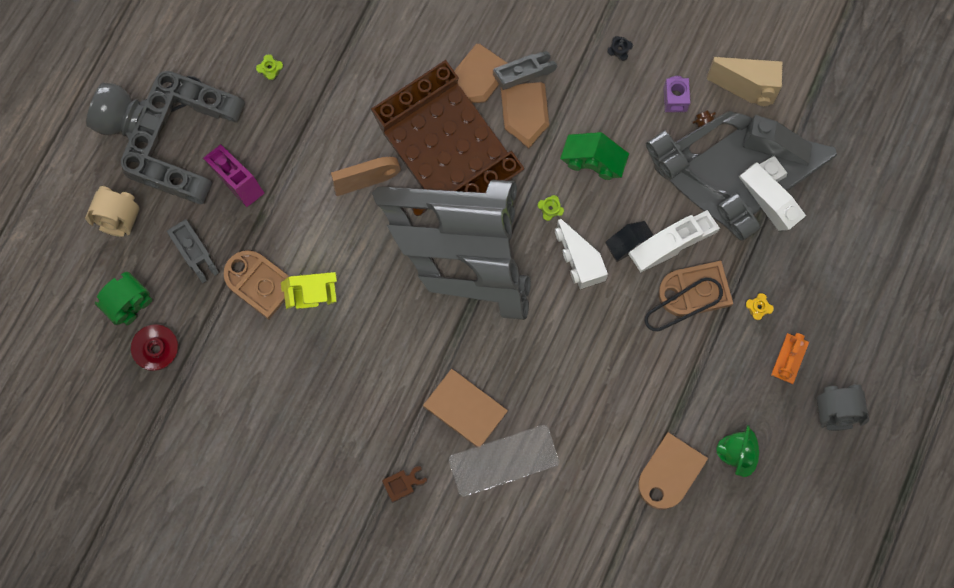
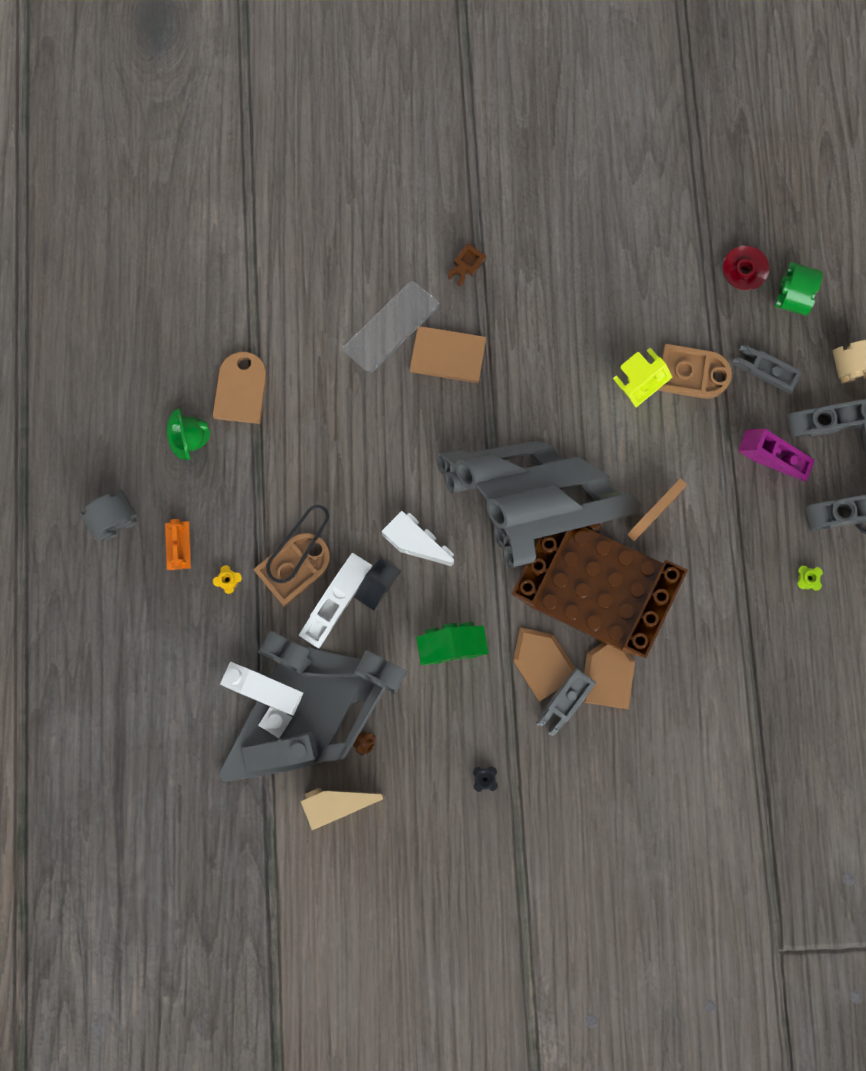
camera: 155 degrees right, 5 degrees up
lime plate [538,195,564,221] -> none
medium lavender brick [664,76,690,112] -> none

